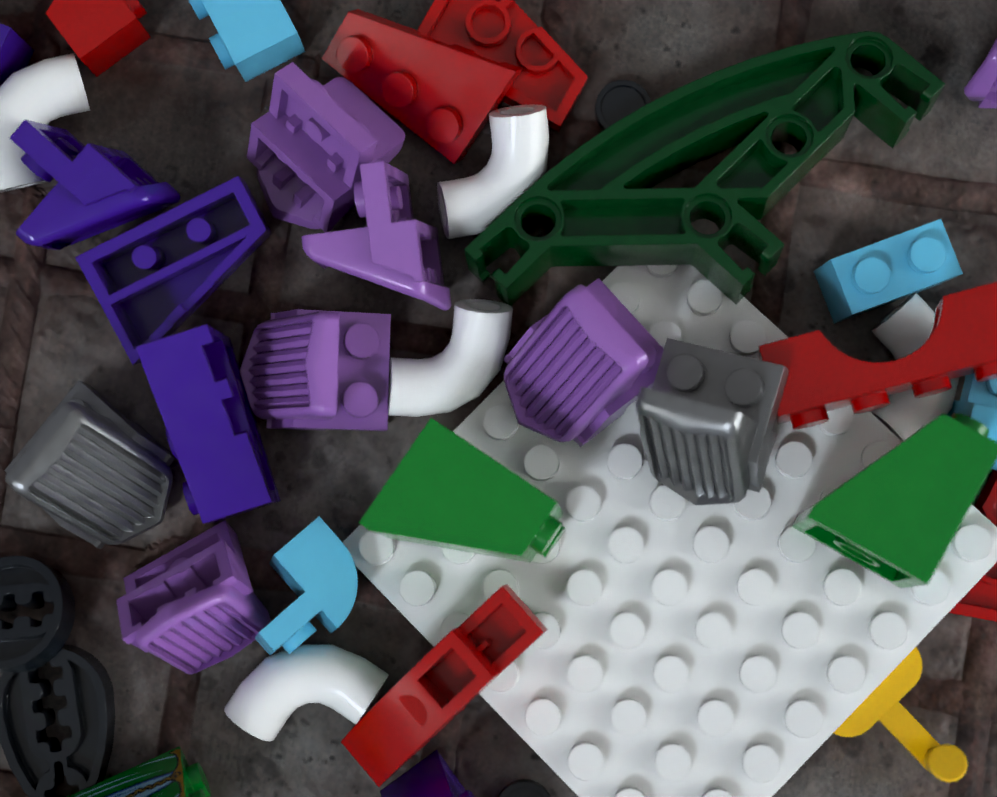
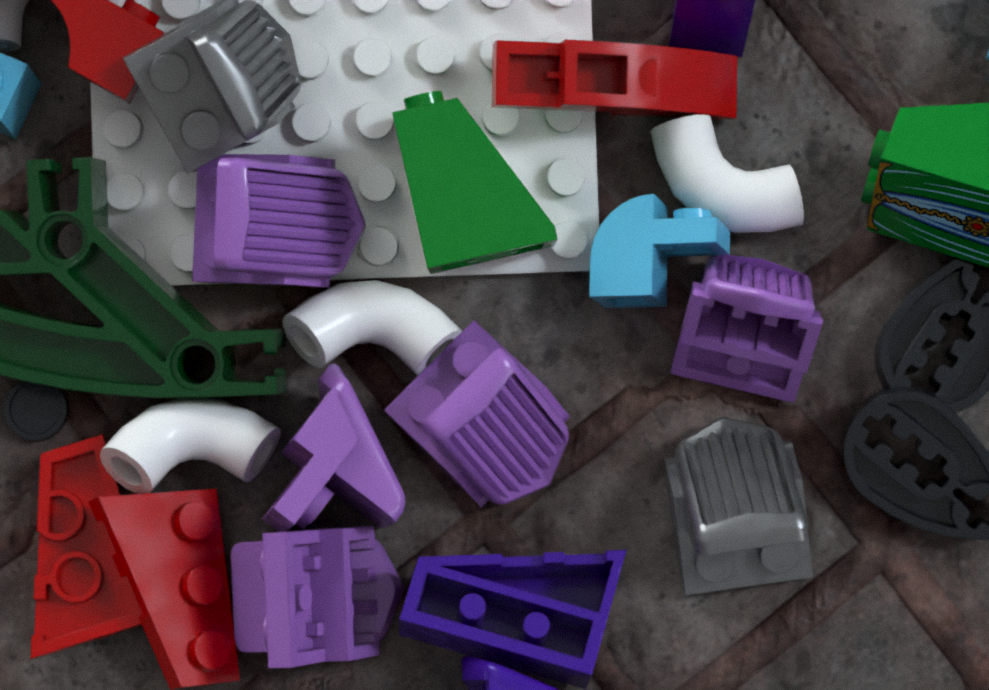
camera: 130 degrees left, 5 degrees down
dark purple wedge [135,324,281,524] -> none

